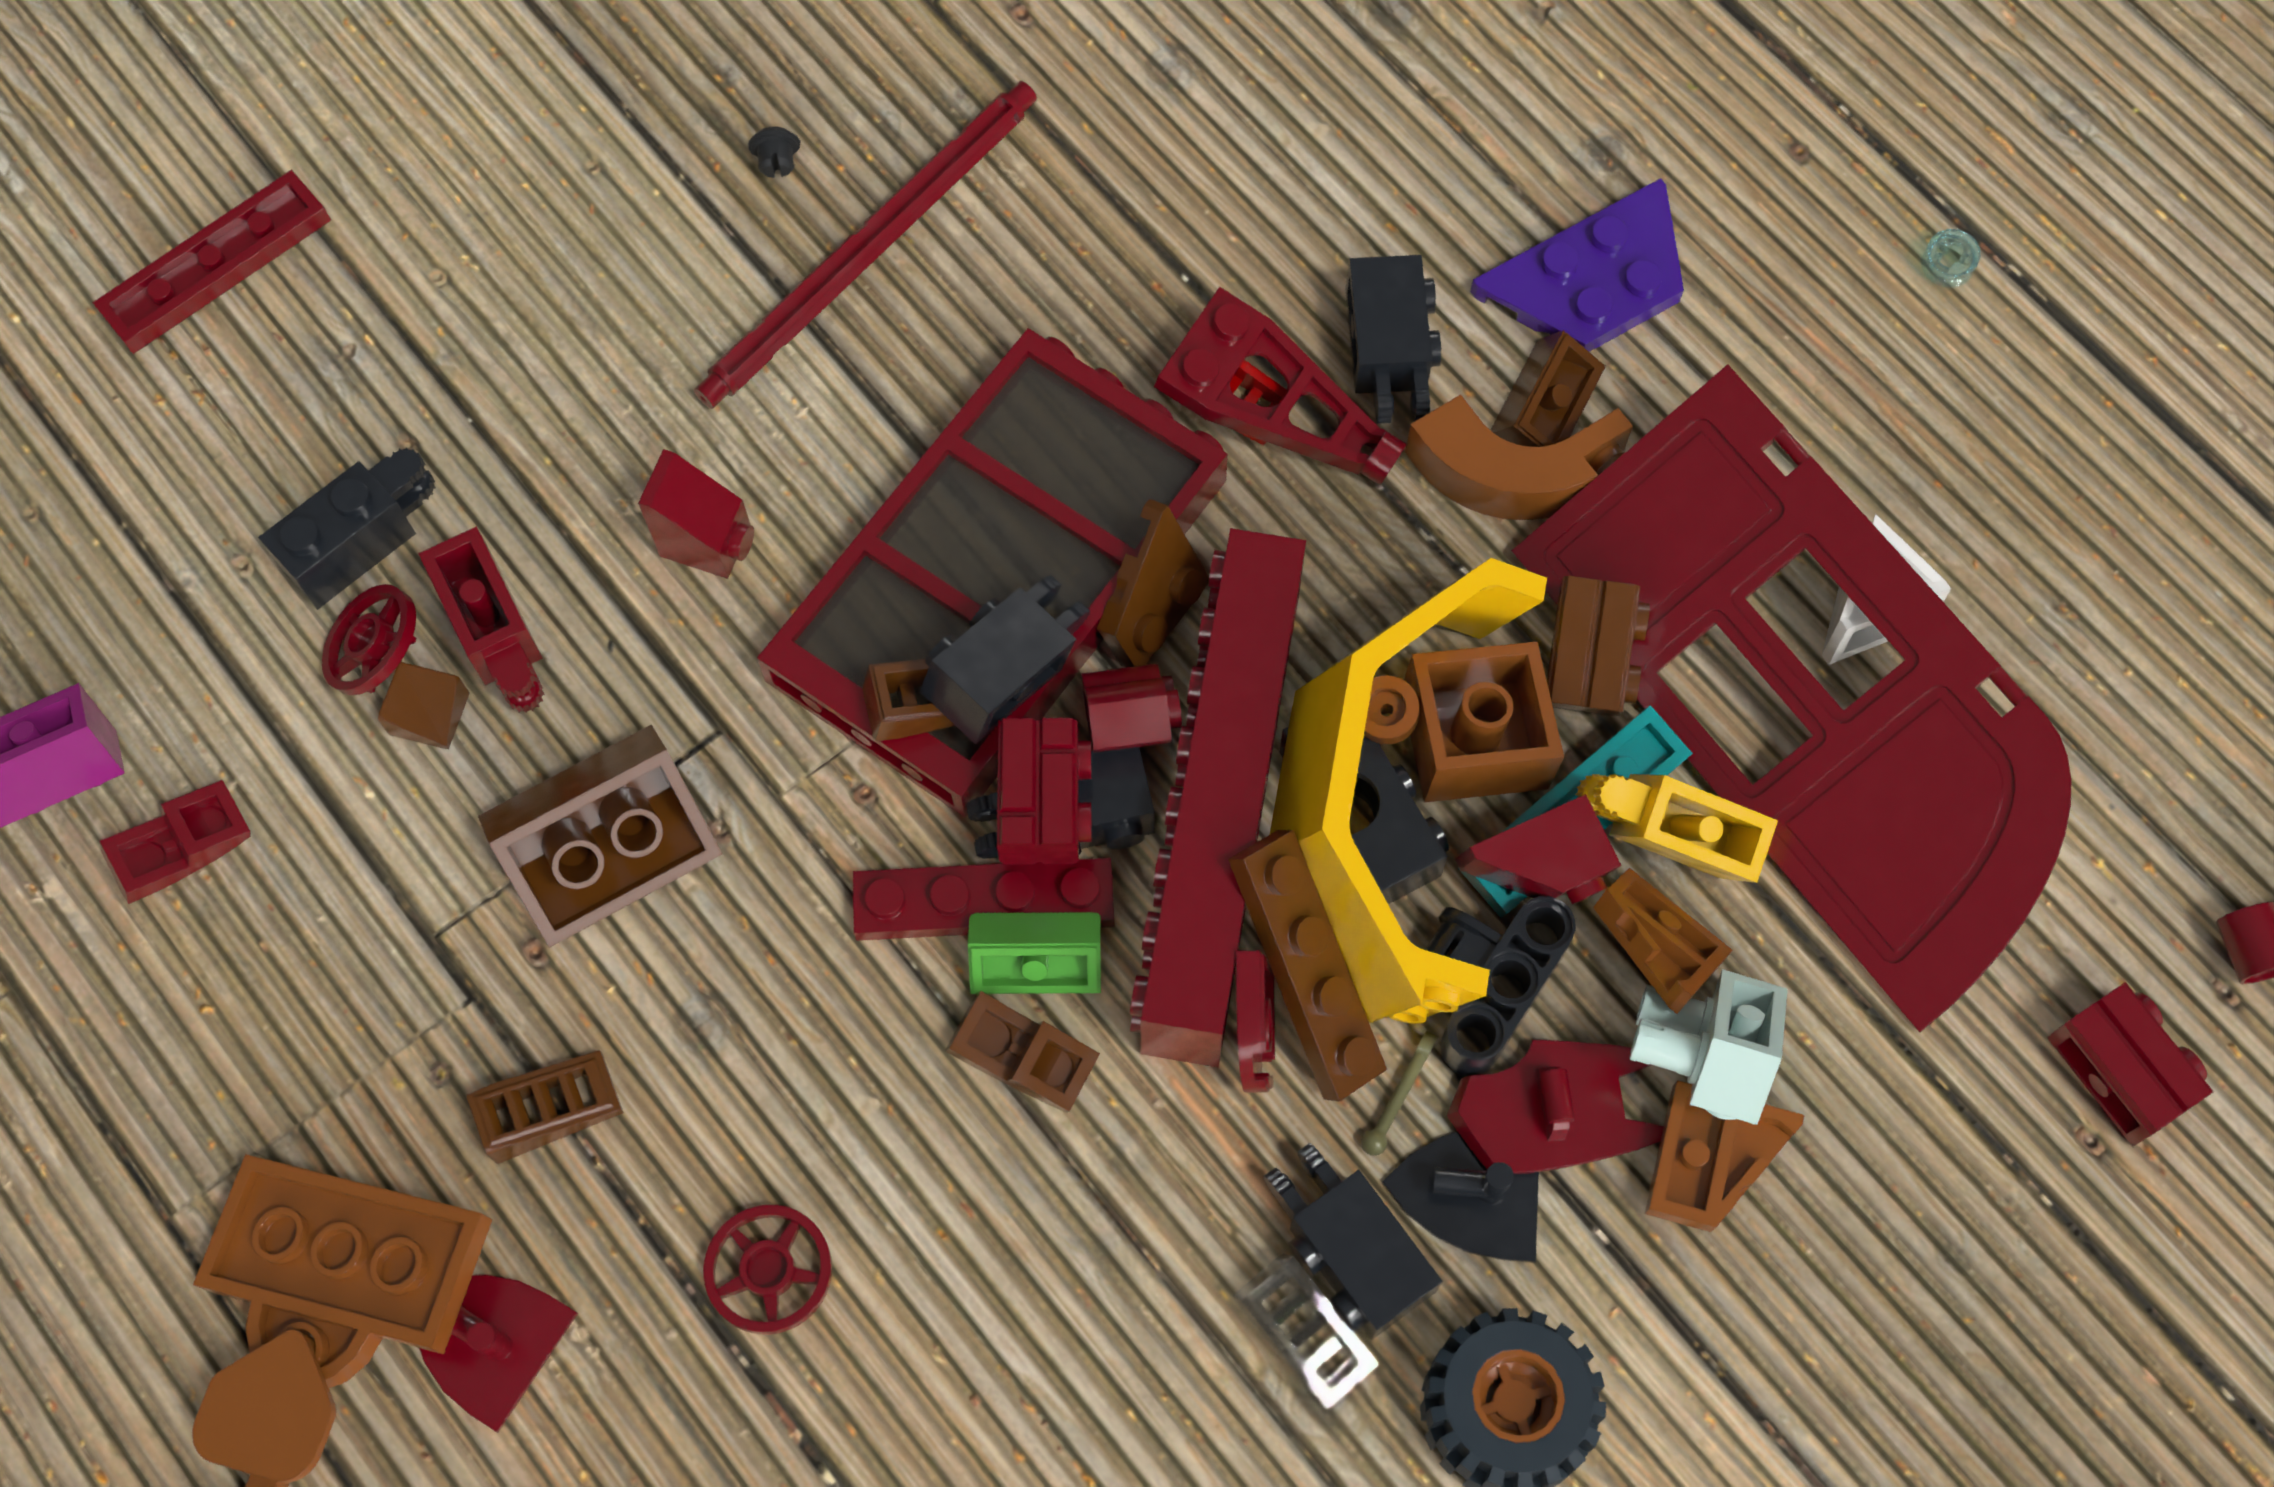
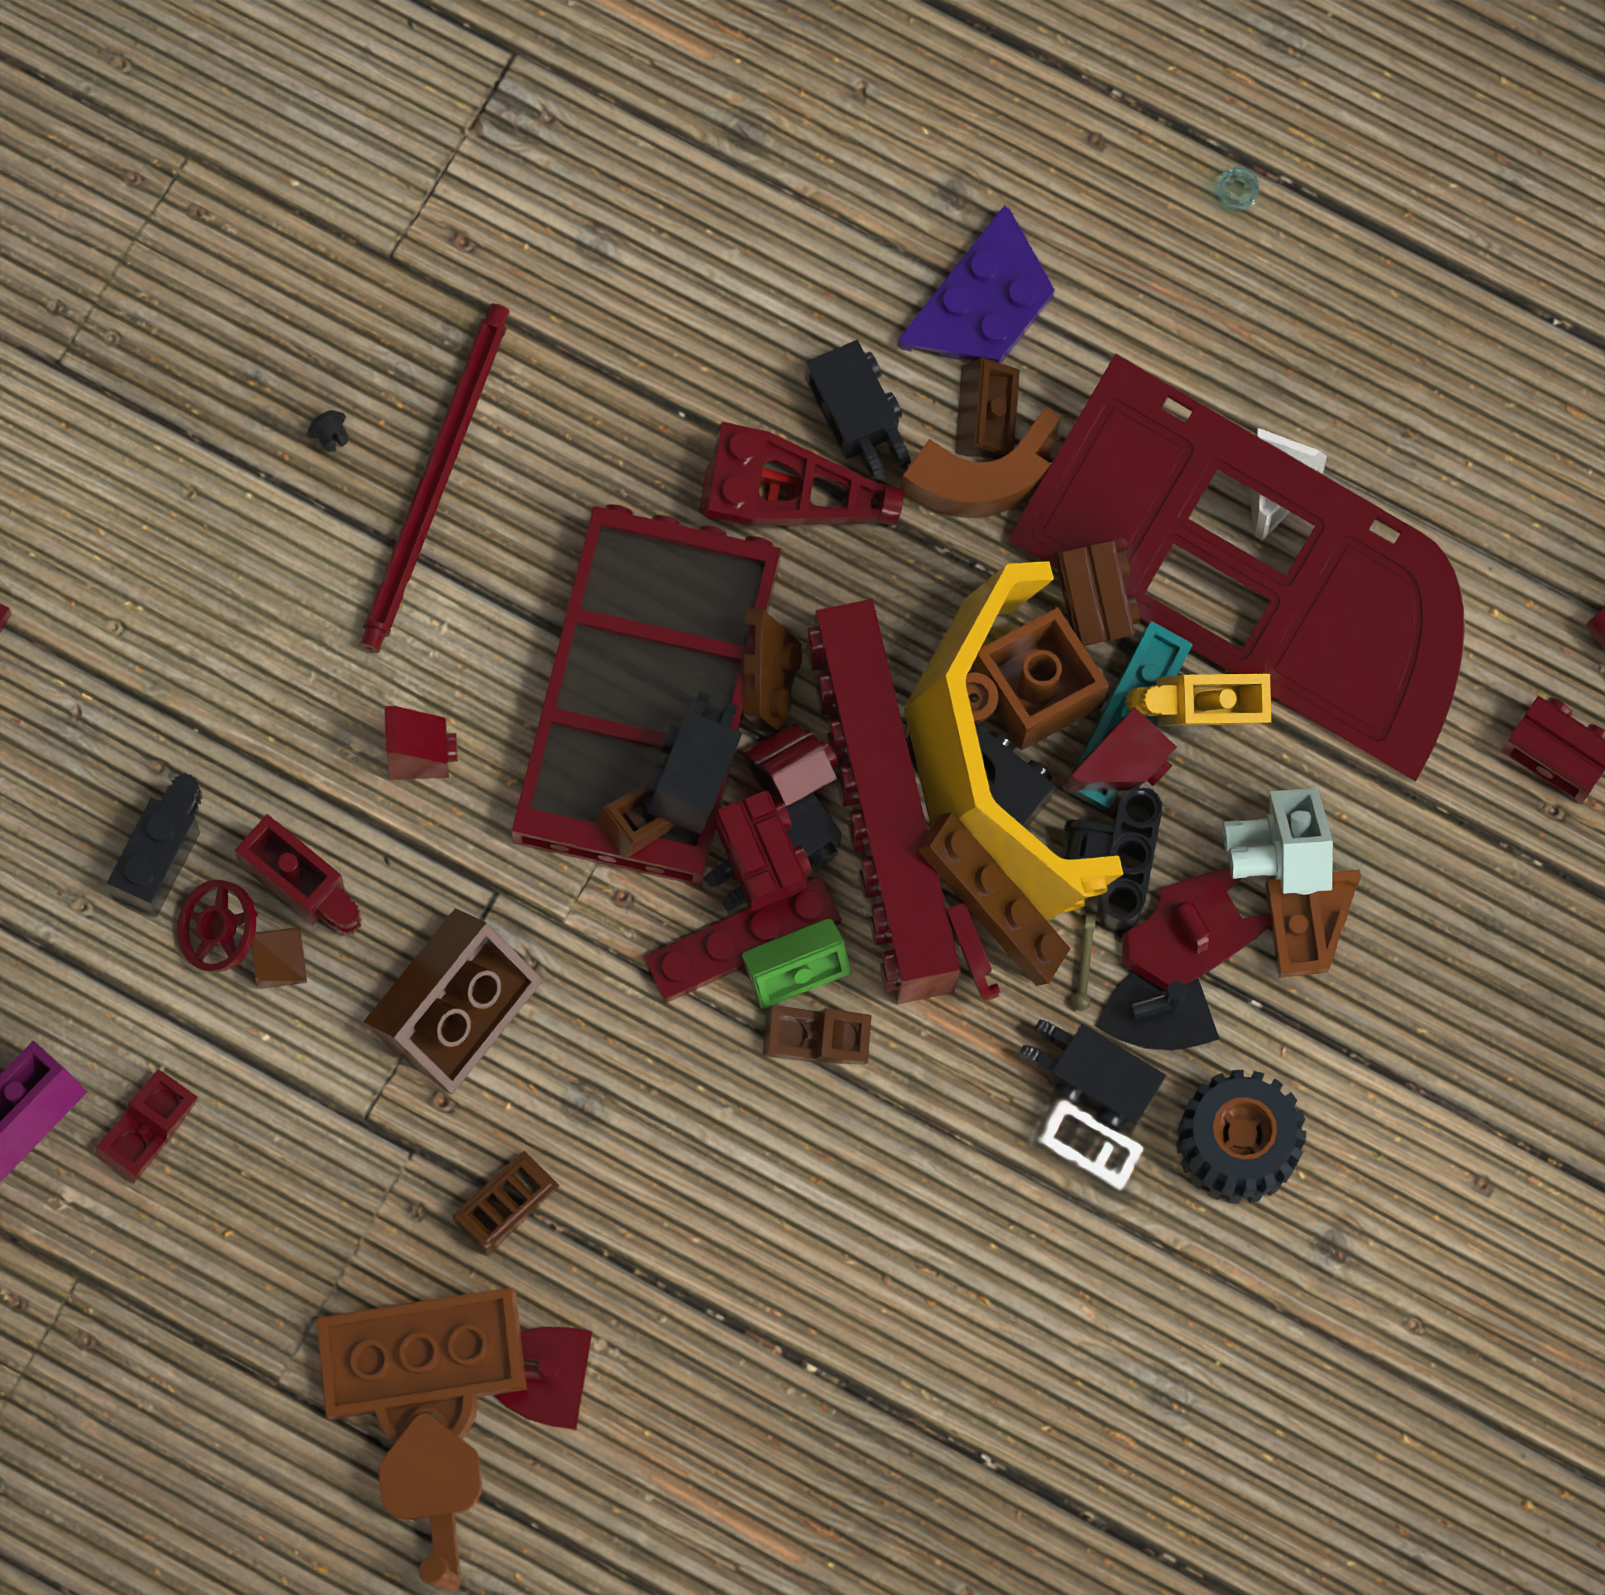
camera: 30 degrees left, 5 degrees up
dark red wheel [703,1205,832,1335] -> none
dark orange wing [1593,868,1733,1014] -> none

